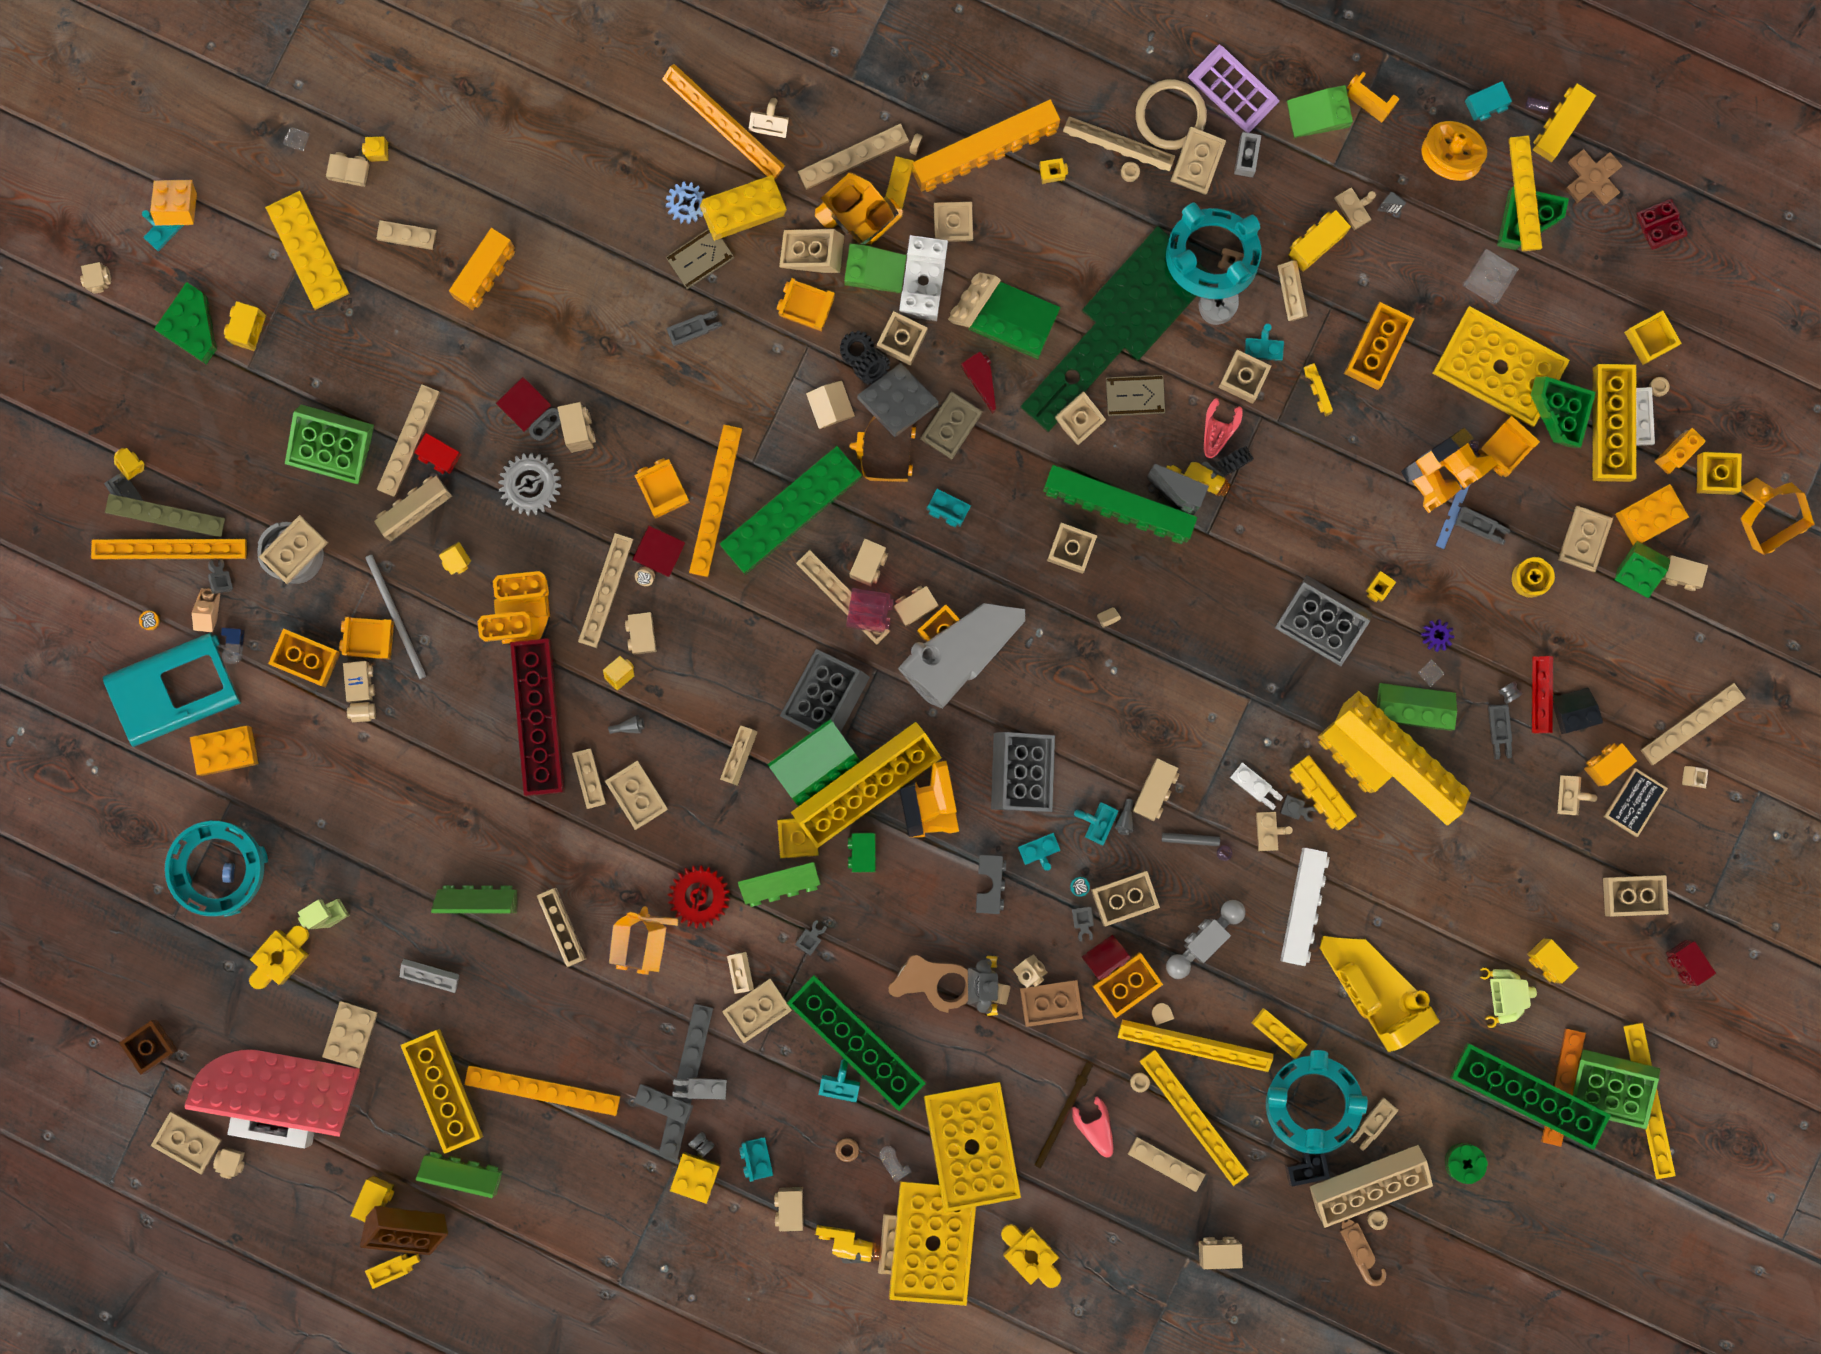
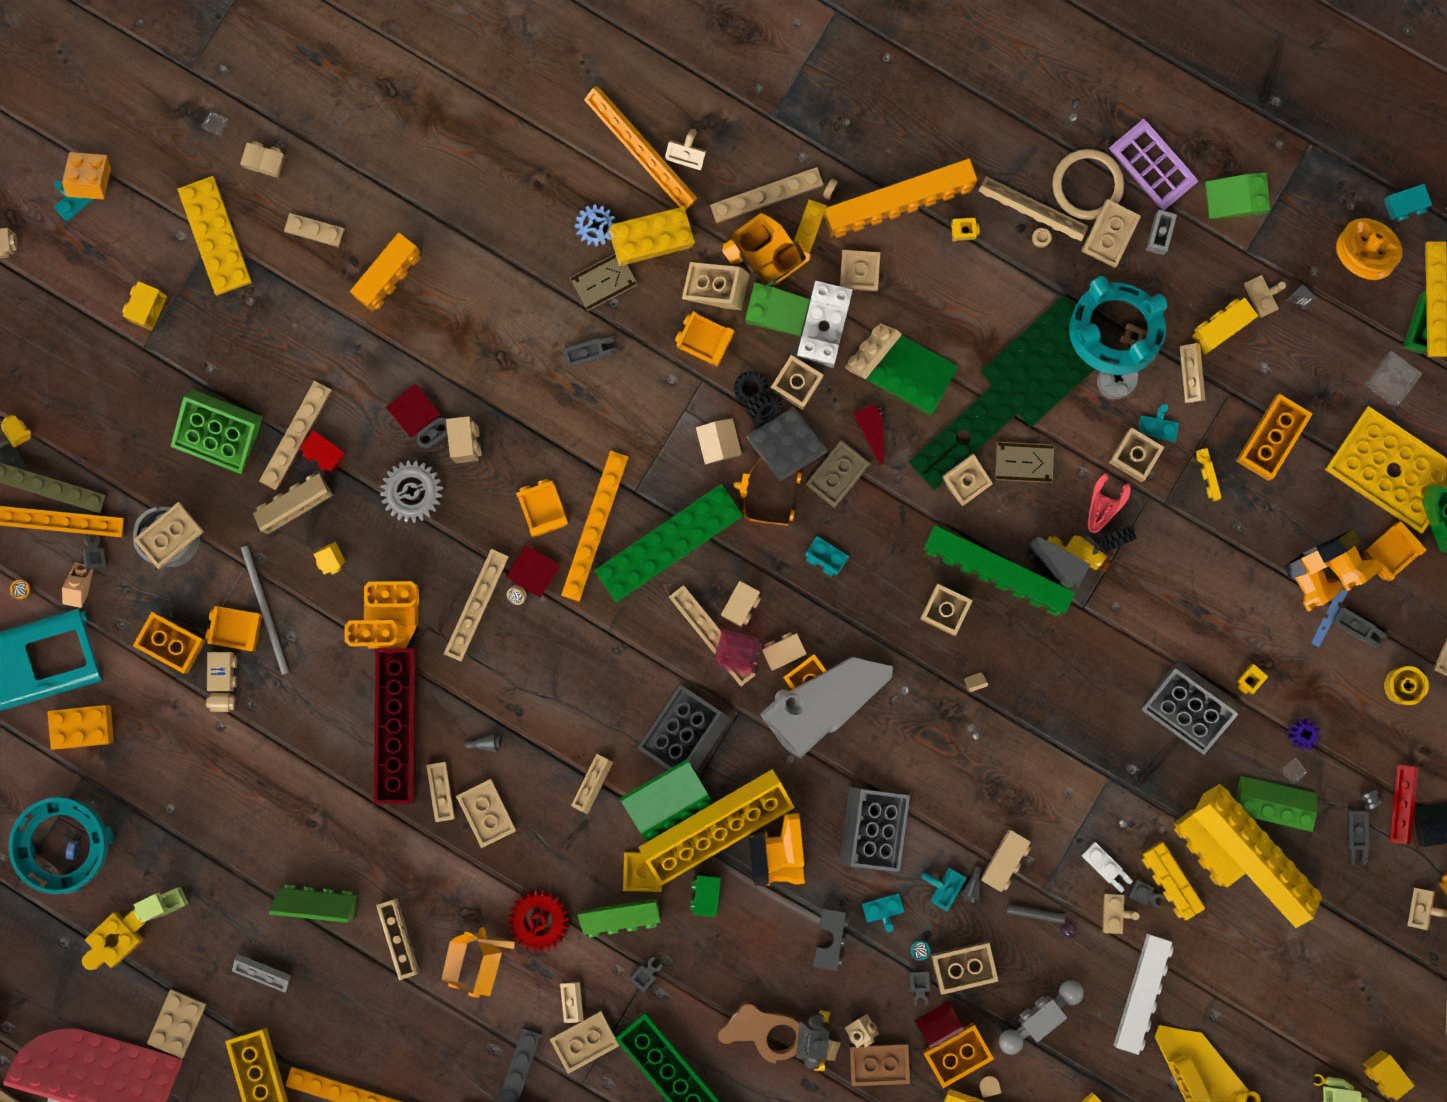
camera: 15 degrees right, 0 degrees up
green brick [154,282,217,364] -> none
leg [221,628,245,664] -> none
yellow brick [362,137,388,161] -> none
yellow brick [603,656,634,691] -> none
tan brick [625,612,657,655] -> none
light orange panel [1347,72,1399,123] -> none

